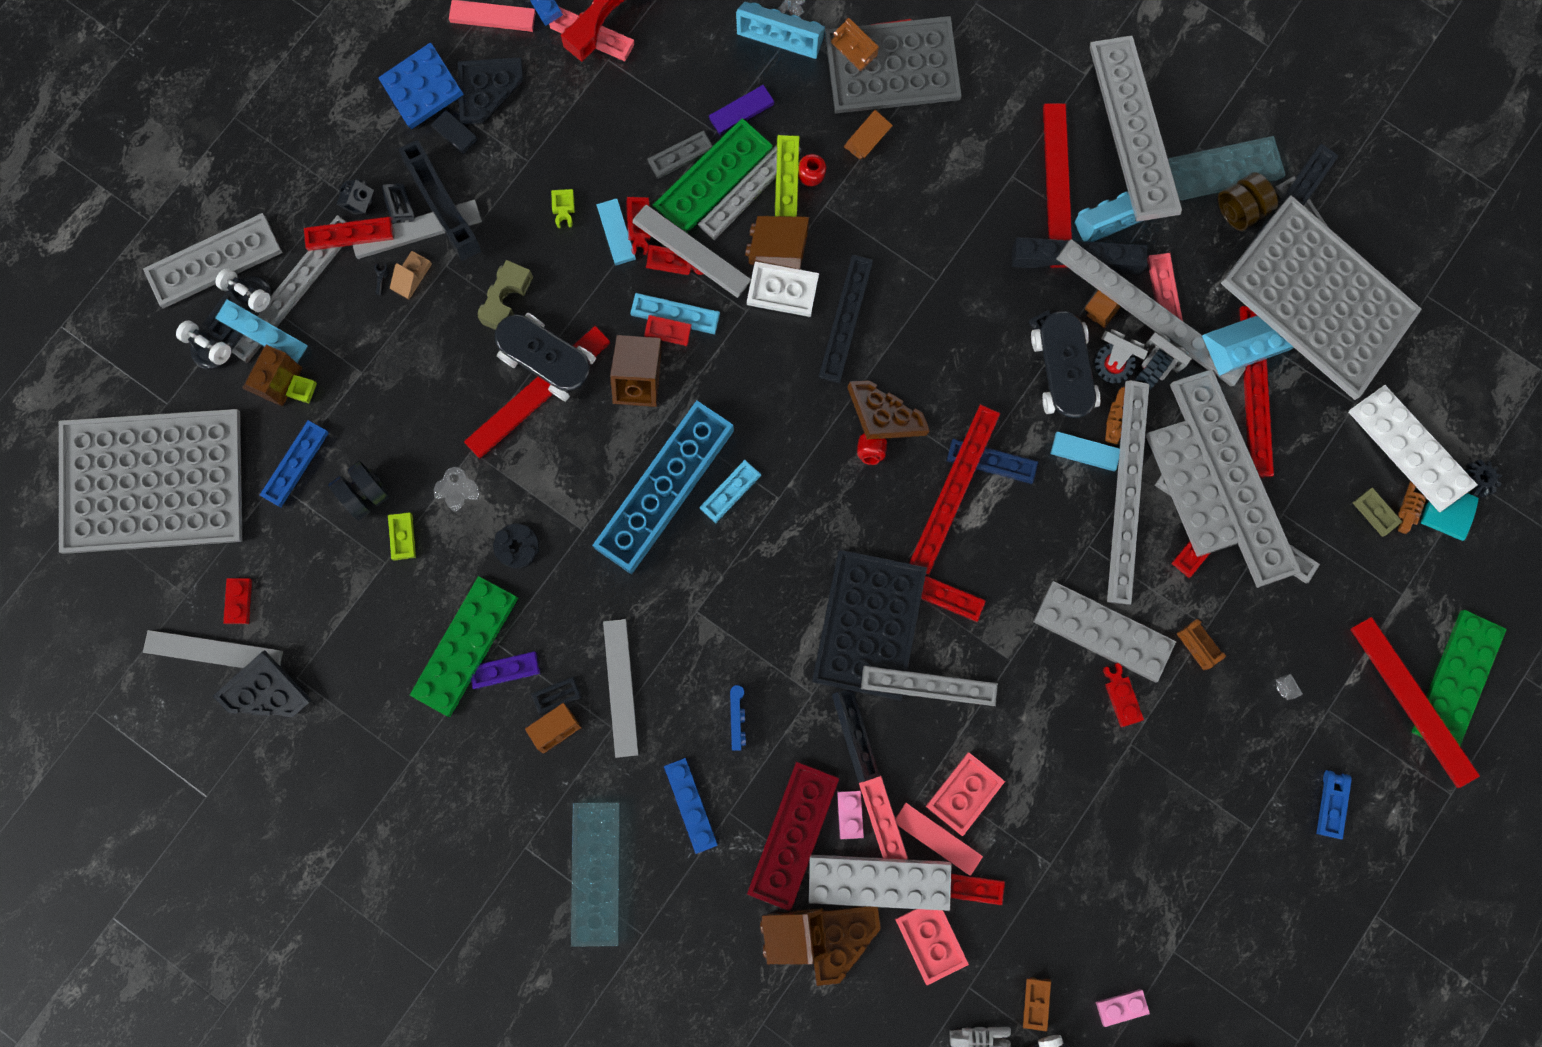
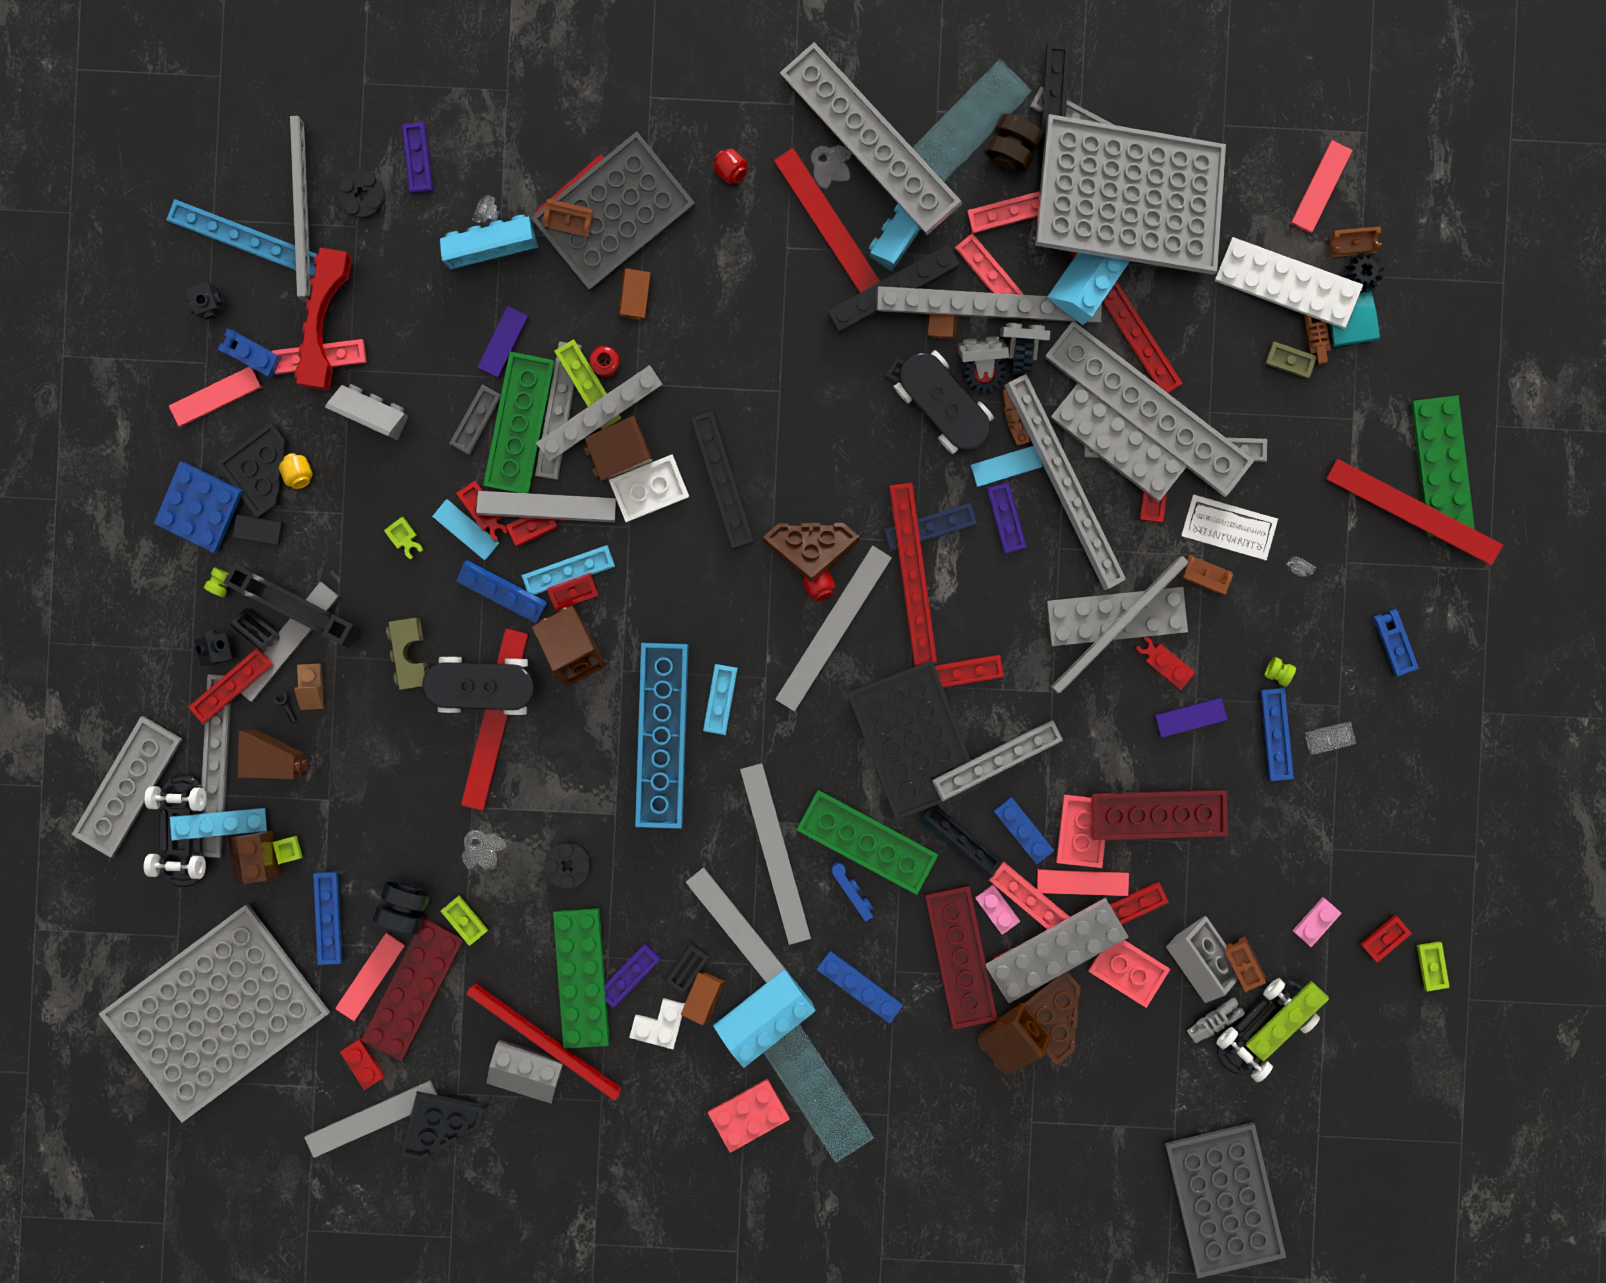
camera: 30 degrees left, 10 degrees up
none -> lime wheel [203,567,228,598]
none -> reddish brown slope [238,729,308,779]
none -> yellow head [278,453,313,489]
none -> light grey slope [325,384,408,441]
none -> coral tile [335,932,406,1021]
none -> dark red plate [361,918,464,1061]
none -> blue plate [456,560,547,624]
none -> red tile [466,983,622,1101]
none -> light grey slope [486,1039,564,1103]
none -> light grey plate [536,365,662,462]
none -> white plate [629,998,685,1049]
none -> coral plate [708,1078,790,1153]
none -> medium azure slope [713,969,816,1068]
none -> red head [714,149,747,184]
none -> light grey tile [740,763,811,945]
none -> light grey tile [775,546,892,712]
none -> green plate [796,790,938,895]
none -> clear plate [811,145,852,189]
none -> coral plate [967,191,1040,234]
none -> dark purple tile [986,482,1027,554]
none -> blue plate [994,797,1055,865]
none -> light grey tile [1051,556,1188,693]
none -> dark red plate [1091,790,1228,840]
none -> dark purple tile [1154,698,1227,738]
none -> light grey slope [1166,916,1238,1003]
none -> white sticker [1181,495,1278,560]
none -> blue plate [1260,688,1294,781]
none -> lime wheel [1264,657,1296,687]
none -> coral tile [1290,140,1352,234]
none -> clear plate [1305,721,1356,755]
none -> dark orange hinge [1328,226,1381,258]

